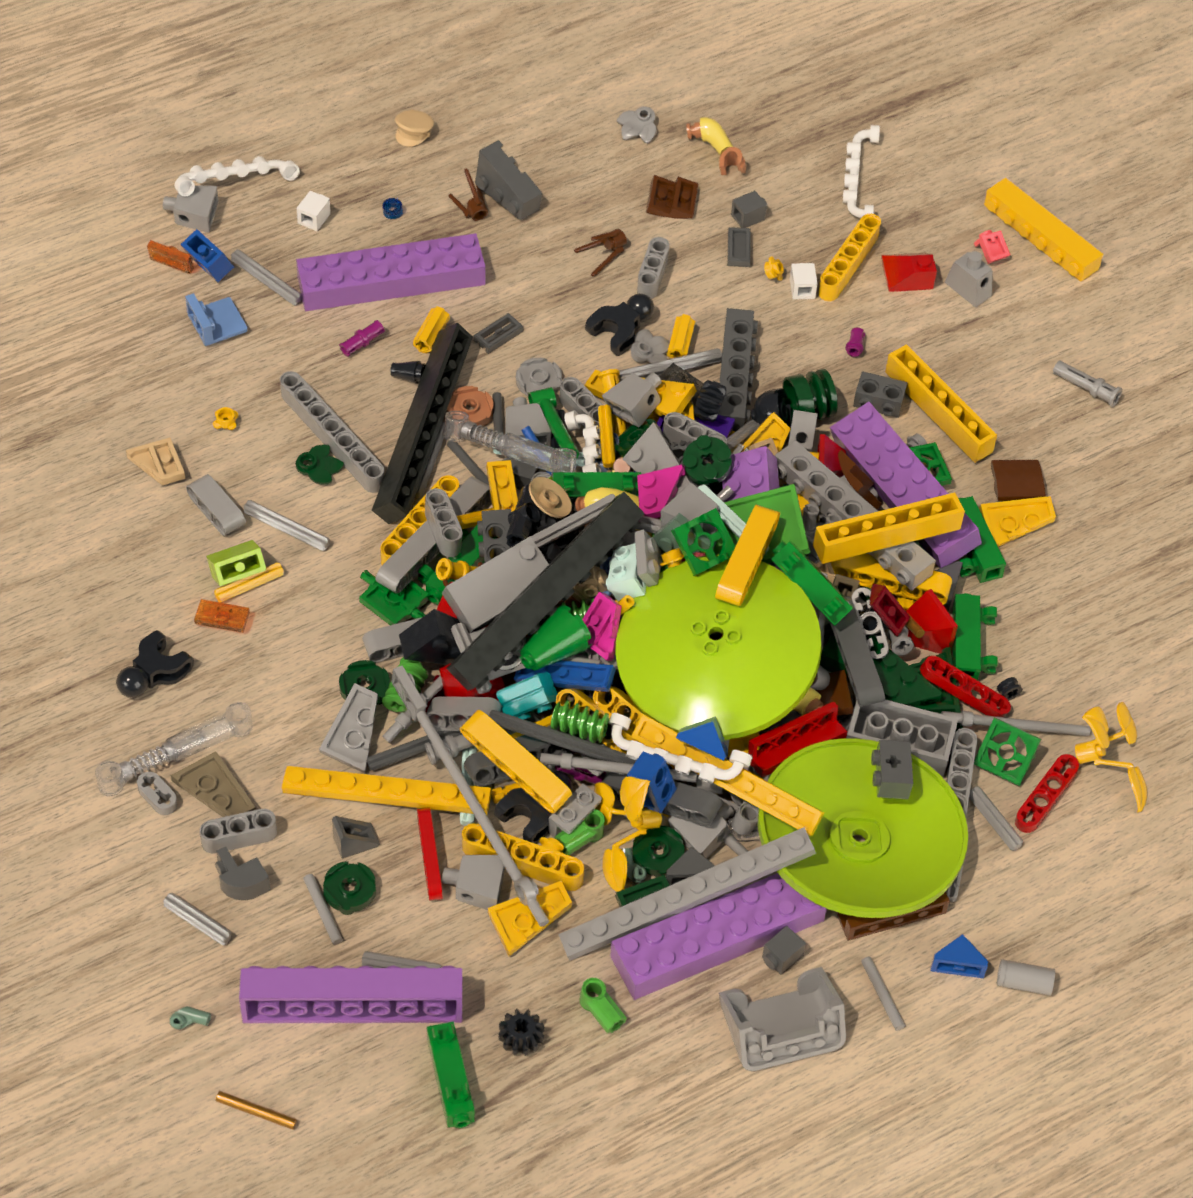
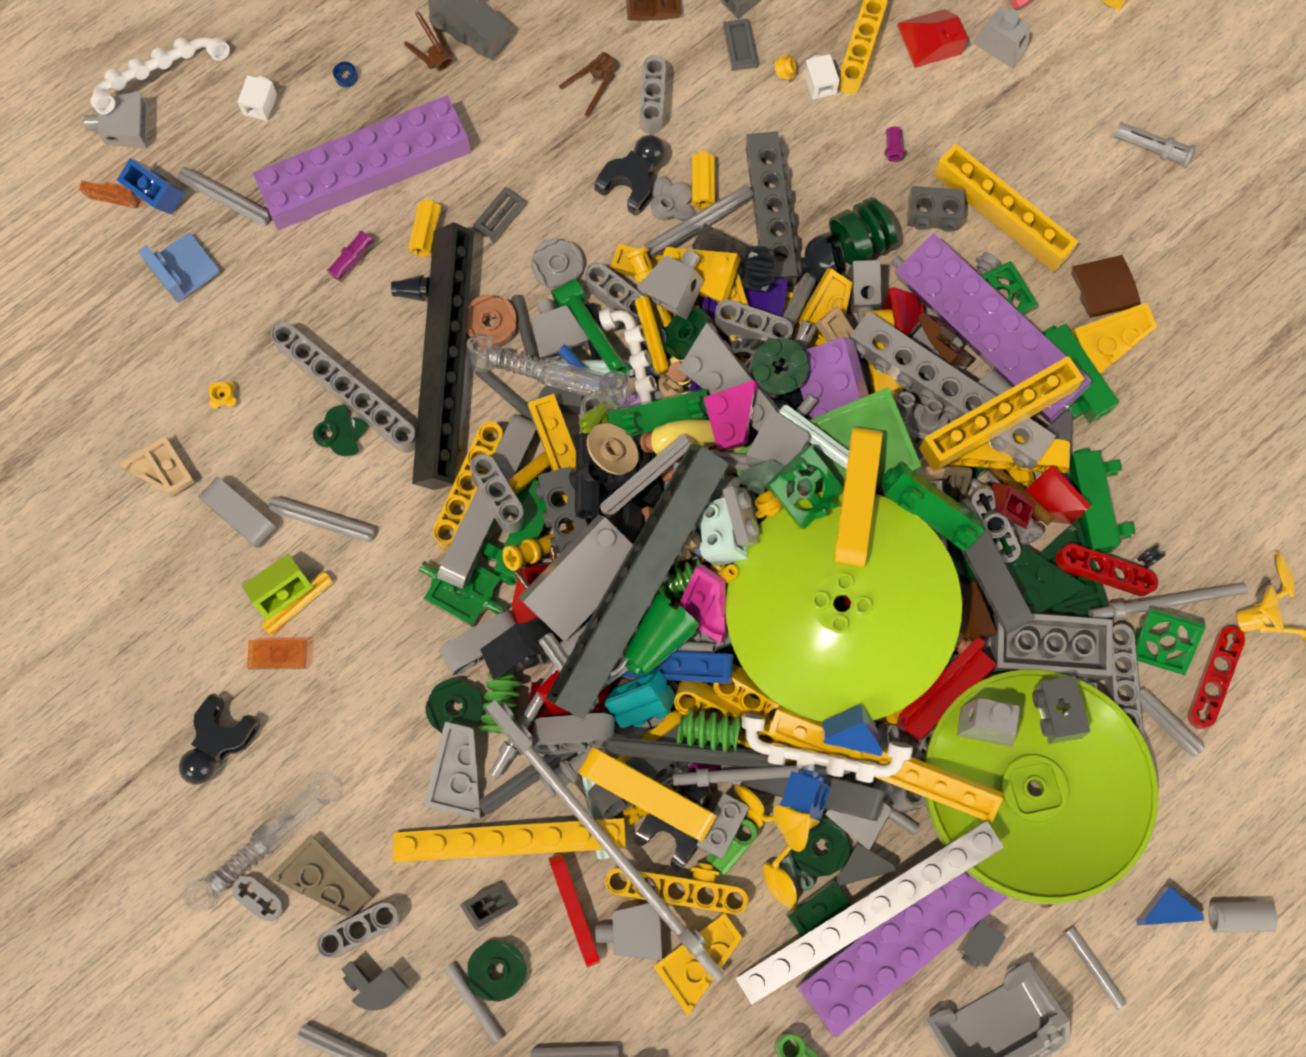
camera: 10 degrees left, 20 degrees up
none -> light grey torso [957,698,1019,747]

